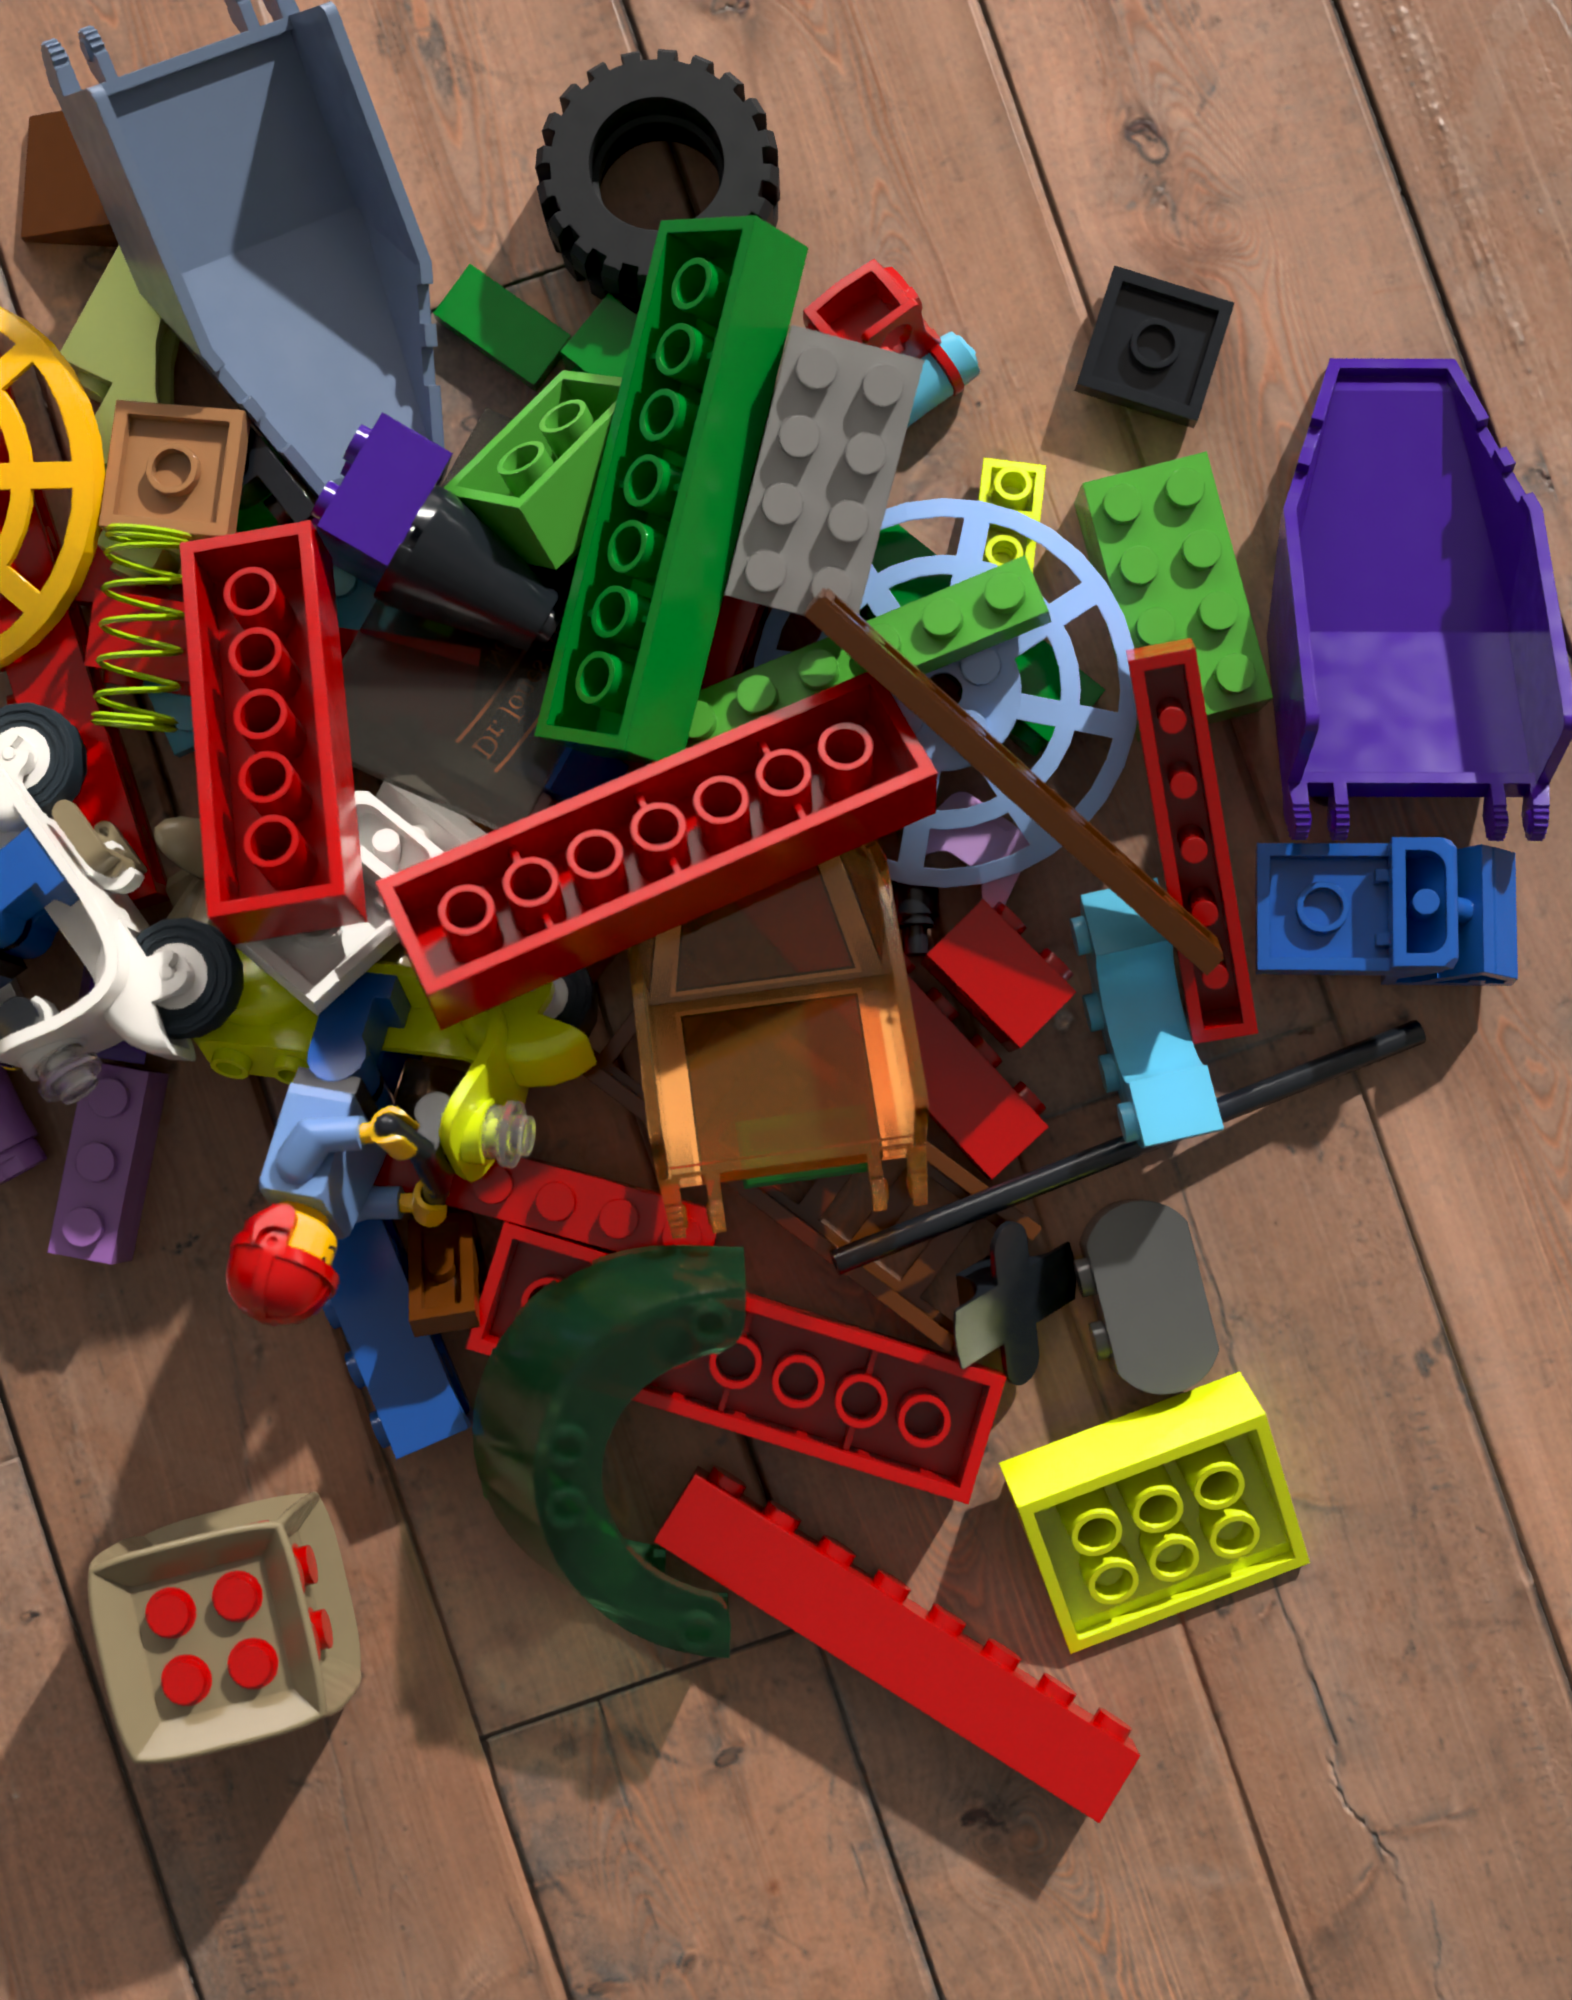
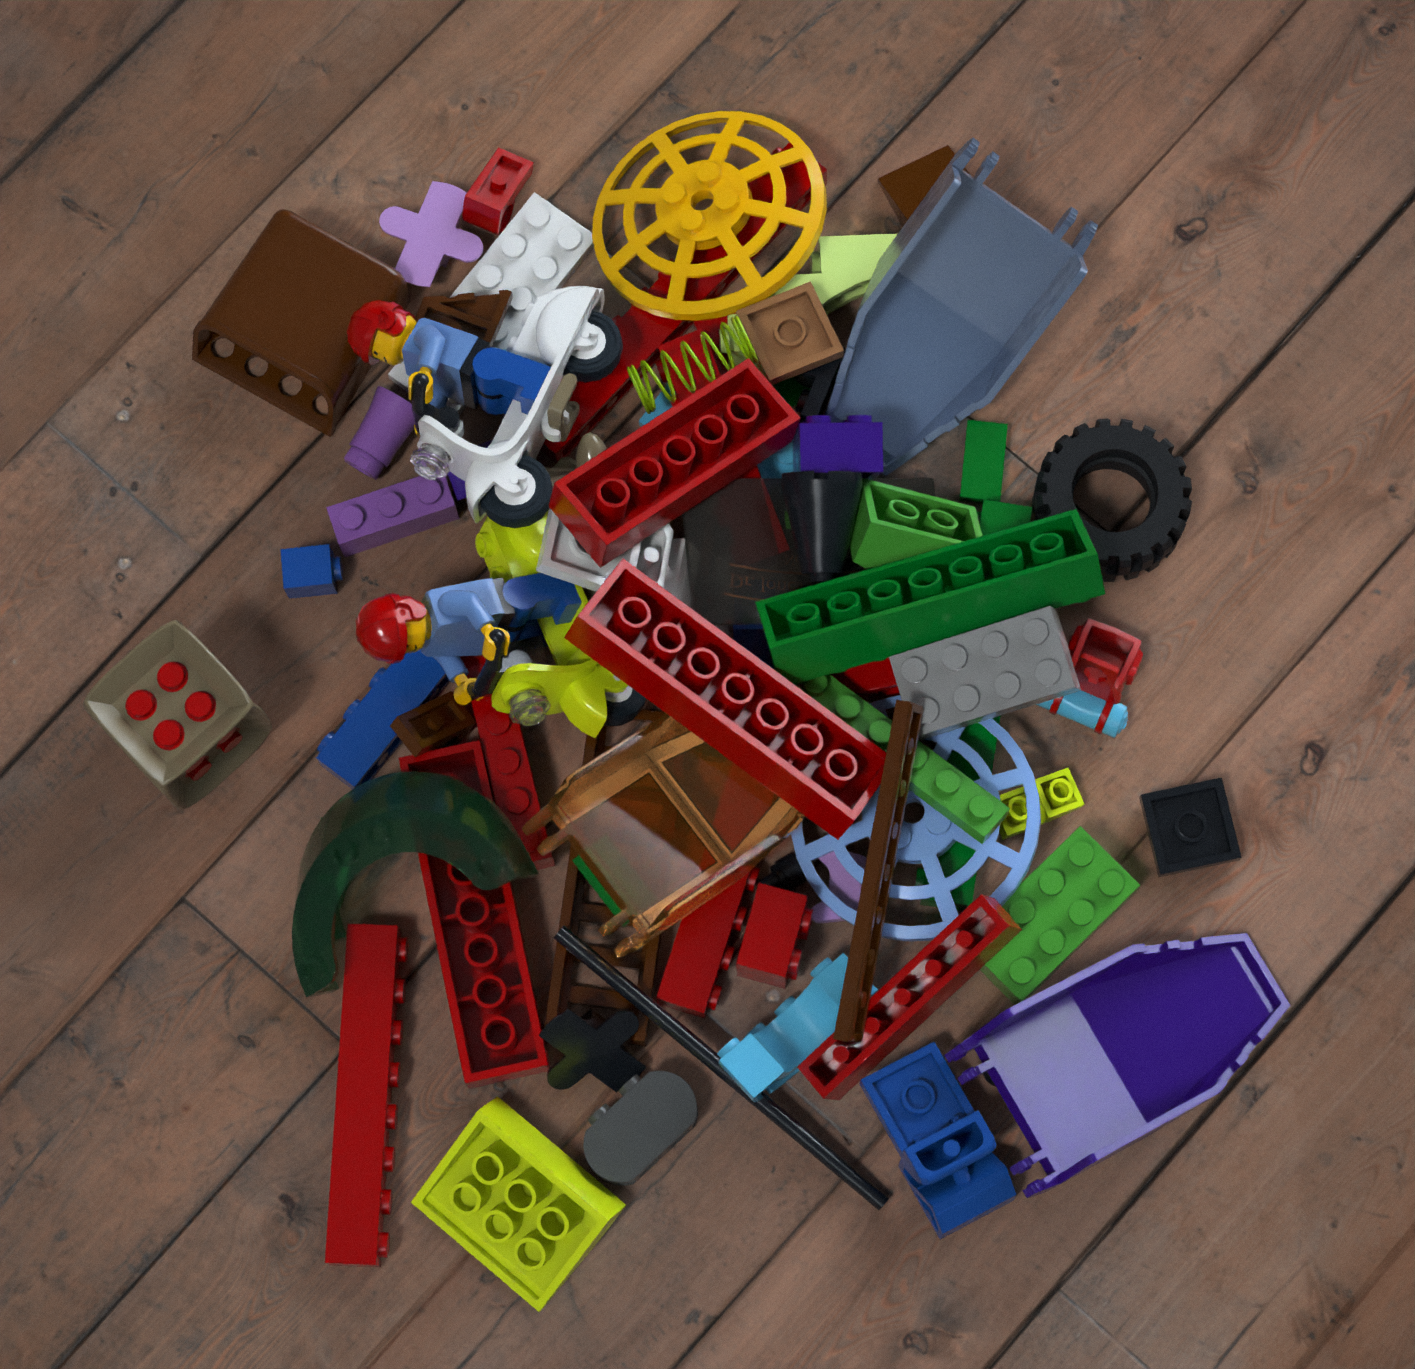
camera: 60 degrees right, 10 degrees down
none -> blue brick [280,544,343,599]

